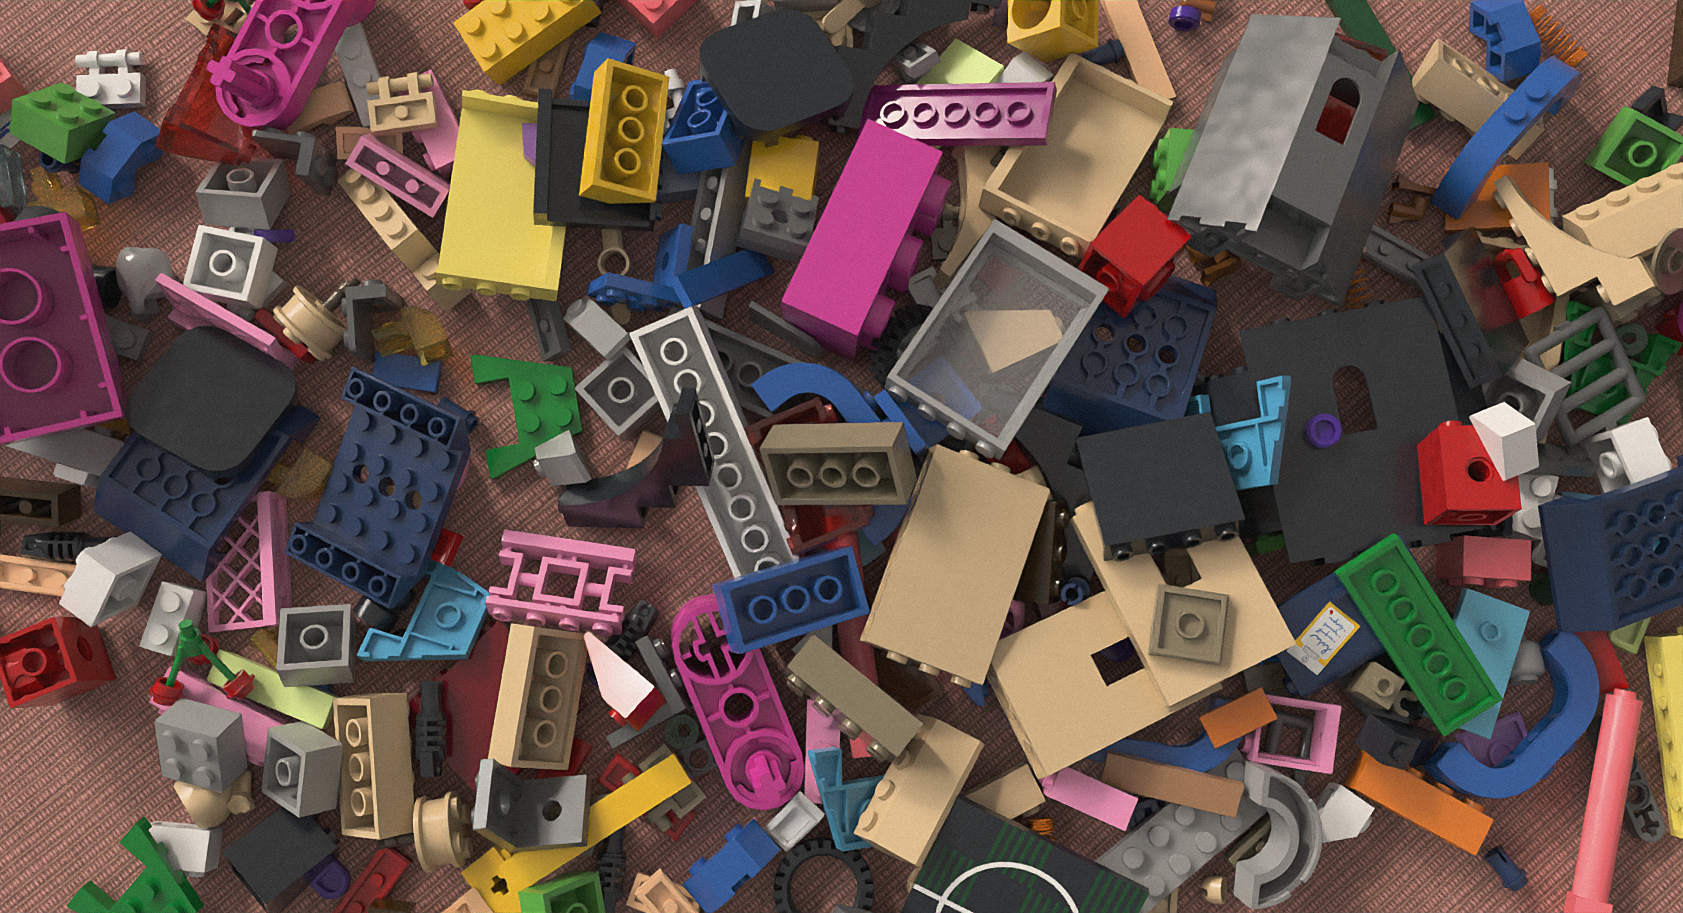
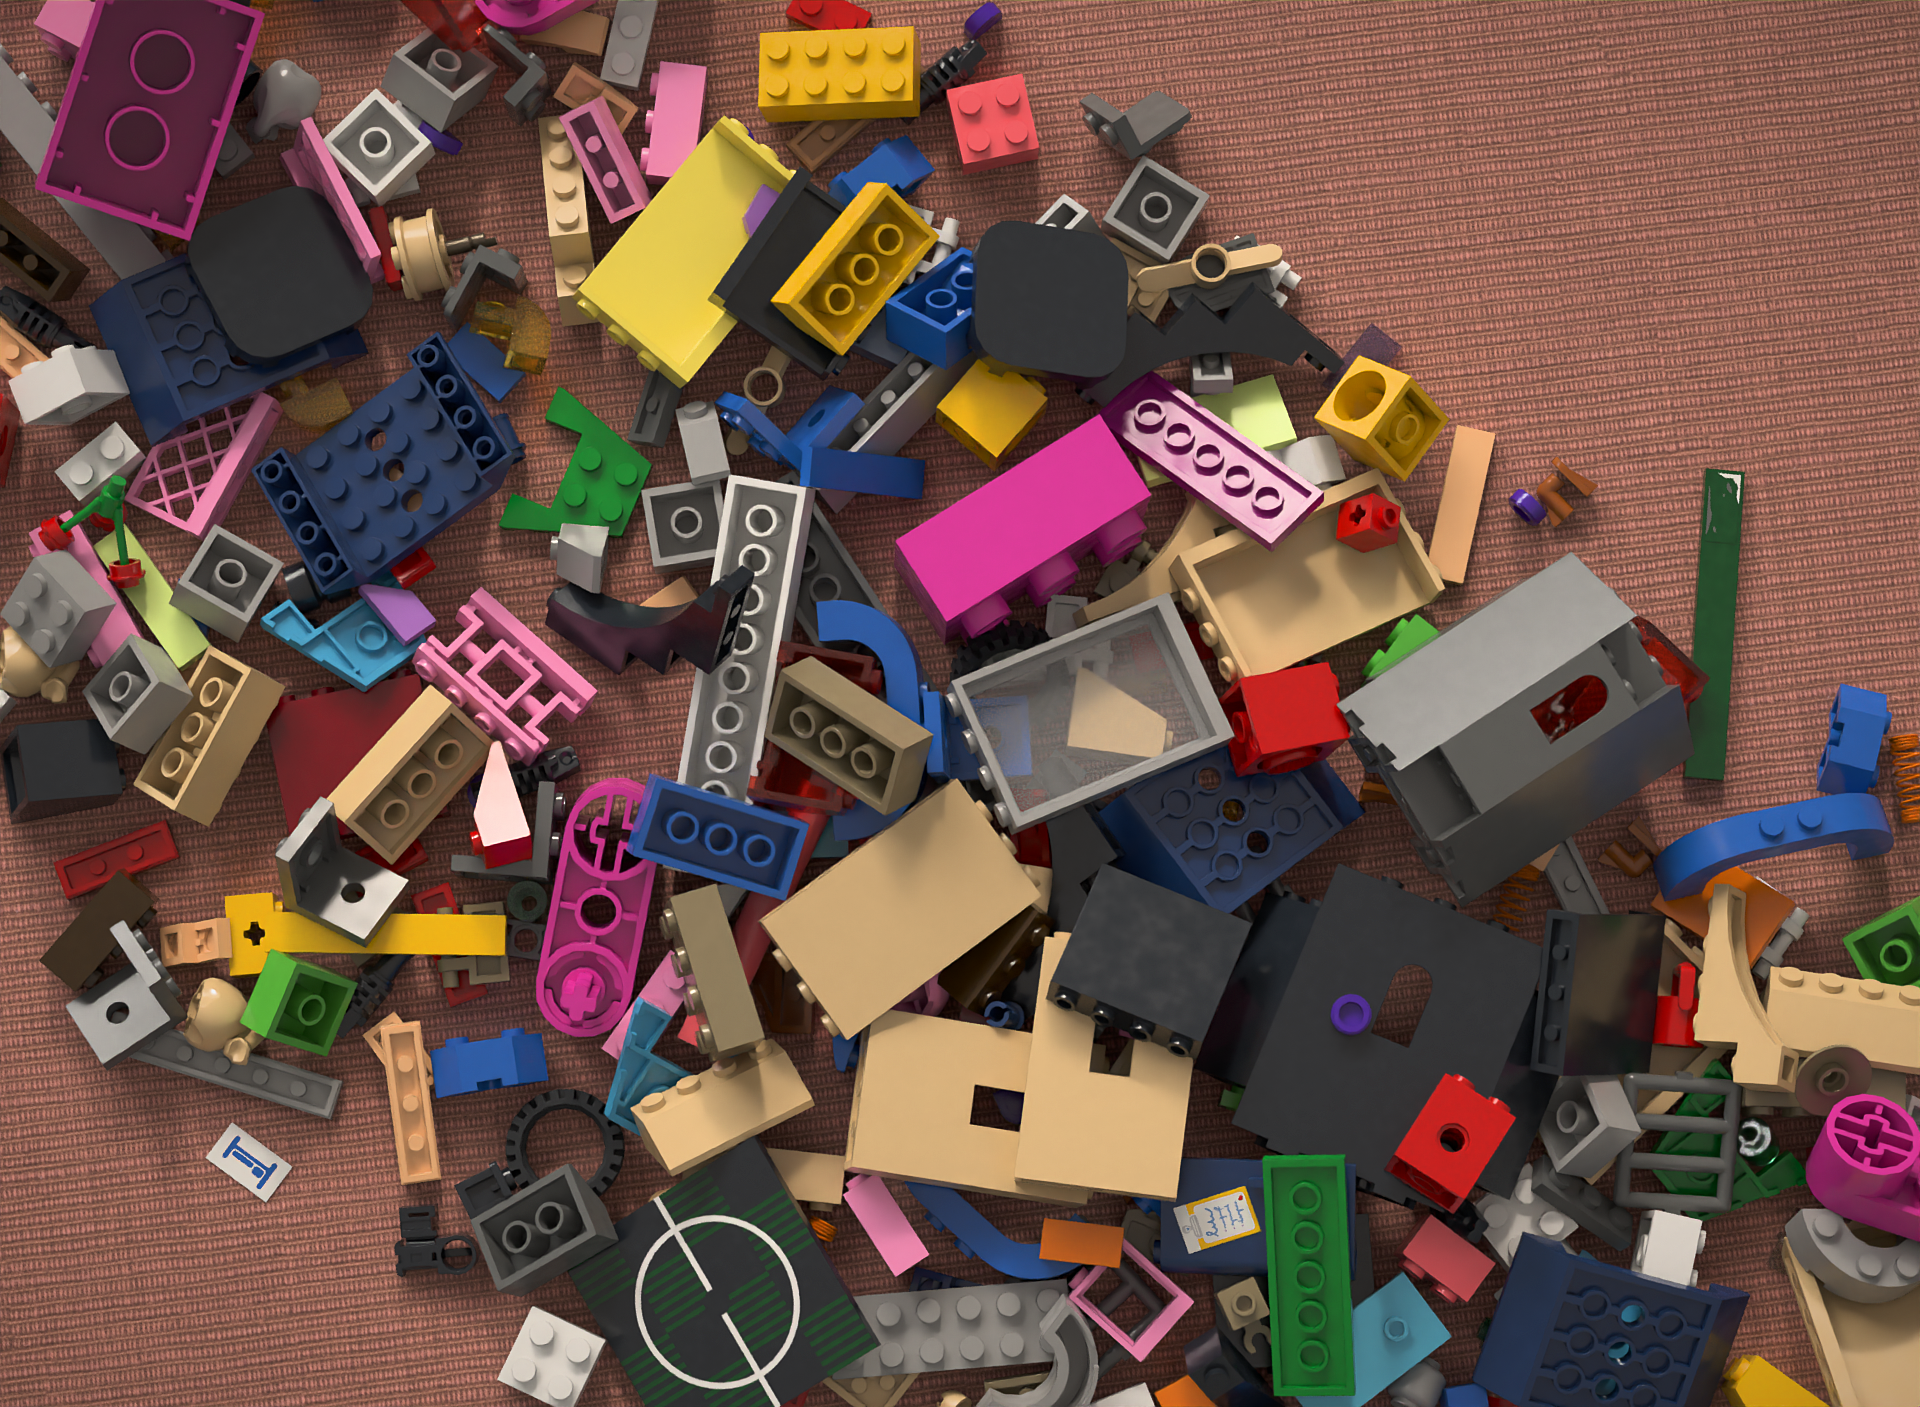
camera: 30 degrees right, 0 degrees up
white tile [53,463,100,488] -> none
clear yellow pin [250,627,278,670] -> none
dark purple tile [310,859,351,899] -> none
tan plate [366,72,439,136] -> none
tan wheel [376,791,473,873] -> none
black hinge [415,681,447,777] -> none
dark grey bracket [735,178,819,263] -> none
dark grey window [748,301,824,358] -> none
white tile [763,791,825,853] -> none
dark blue pin [1082,39,1124,66] -> none
medium nougat tile [1100,749,1244,818] -> none
dark tan tile [1148,584,1229,666] -> none
dark azure wing [1185,376,1291,491] -> none
tan slope [1412,38,1544,160] -> none
white slope [1469,402,1539,481] -> none
none -> medium lavender tile [358,584,436,647]
none -> red brick [1336,493,1401,553]

